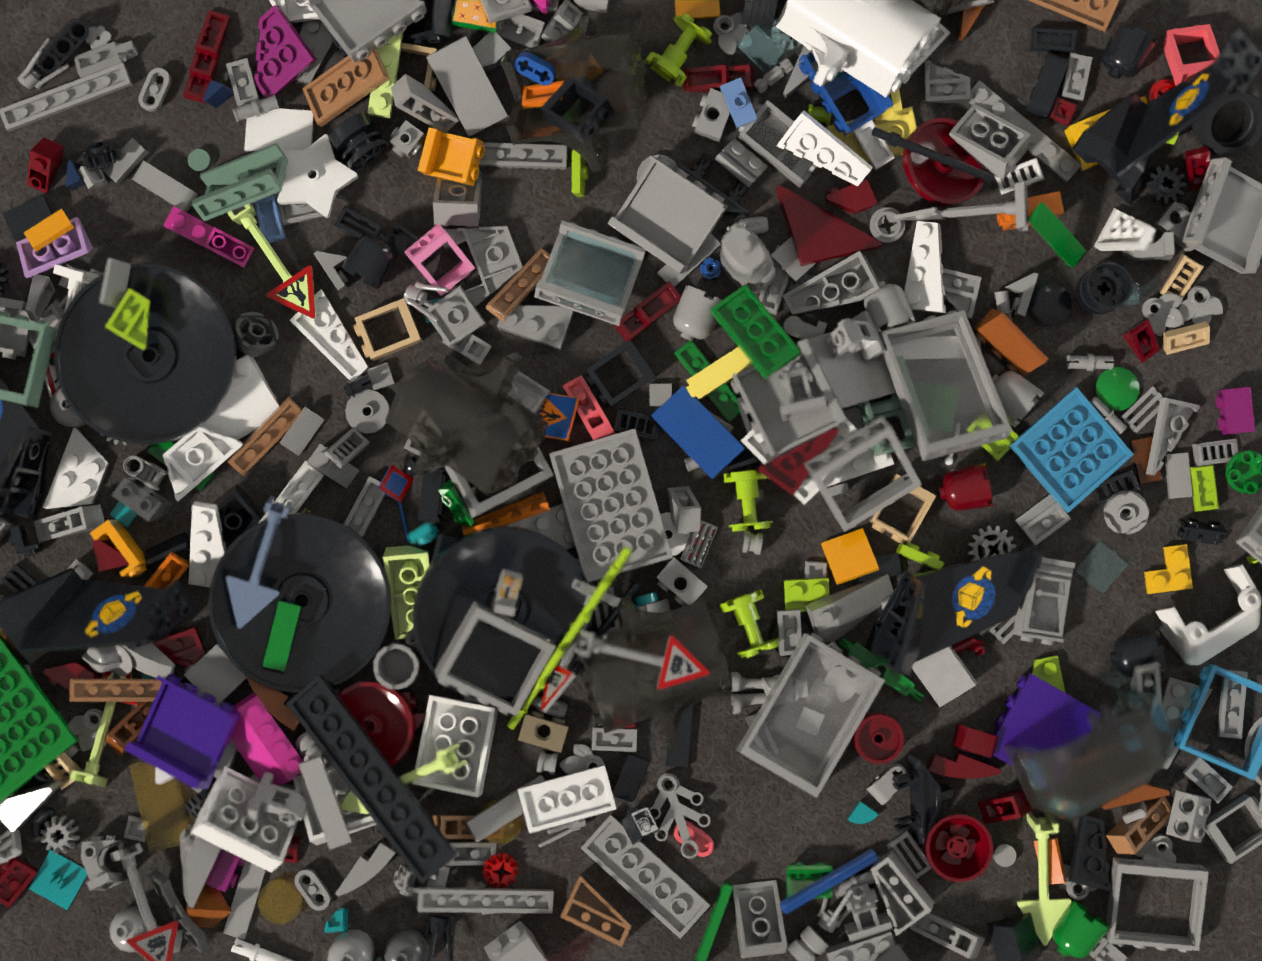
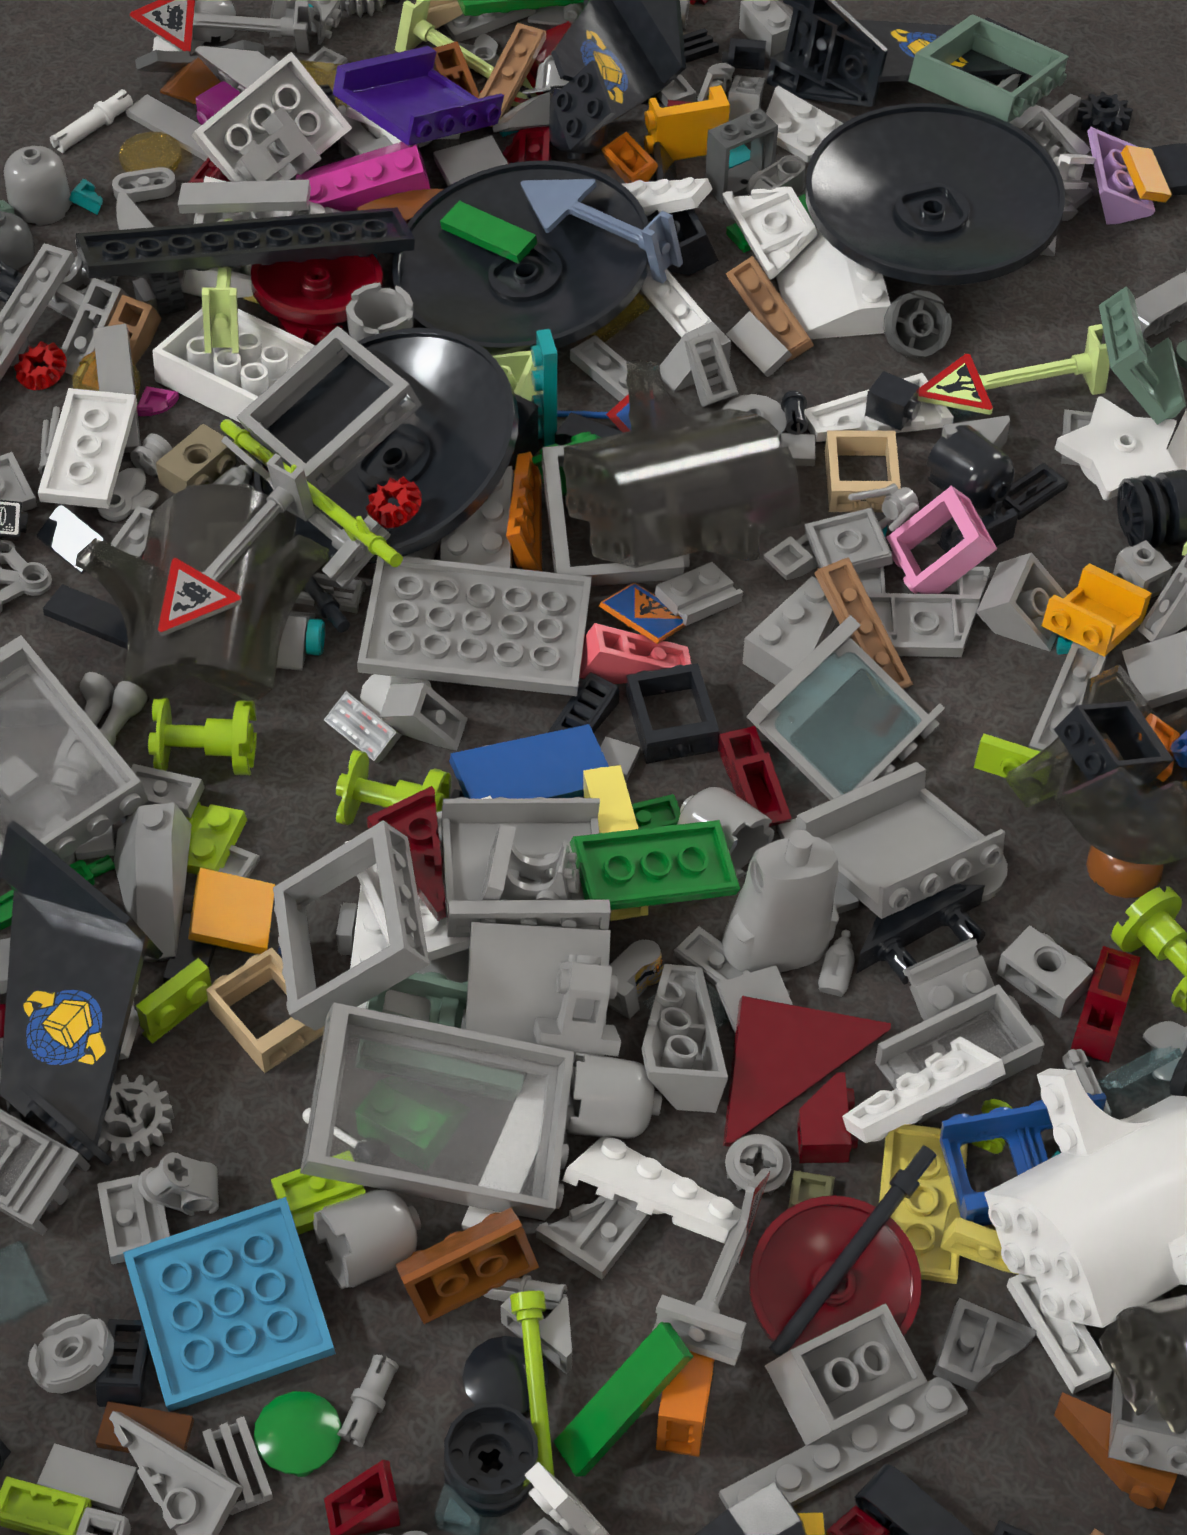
camera: 110 degrees right, 35 degrees down
light grey slope [99,258,131,308] -> none
lime wing [105,288,150,350] -> none
dark pink slope [163,206,254,268] -> none
medium blue plate [254,195,286,243] -> none
light grey leg [491,569,522,617] -> none
light grey brick [656,557,708,607] -> none
medium blue plate [720,78,758,129] -> none
light grey wheel [742,530,763,555] -> none
white plate [852,120,895,170] -> none
dark red cylinder [939,462,993,511] -> none
white slope [995,158,1044,195] -> none
light grey axle [1089,397,1127,436] -> none
none -> dark pink tile [137,386,179,416]
none -> light grey piece [137,1152,219,1216]
none -> red gear [365,476,422,528]
none -> lime piece [510,1291,554,1476]
none -> light grey slope [697,63,735,102]
none -> olive tile [788,1170,835,1209]
none -> black brick [865,371,921,431]

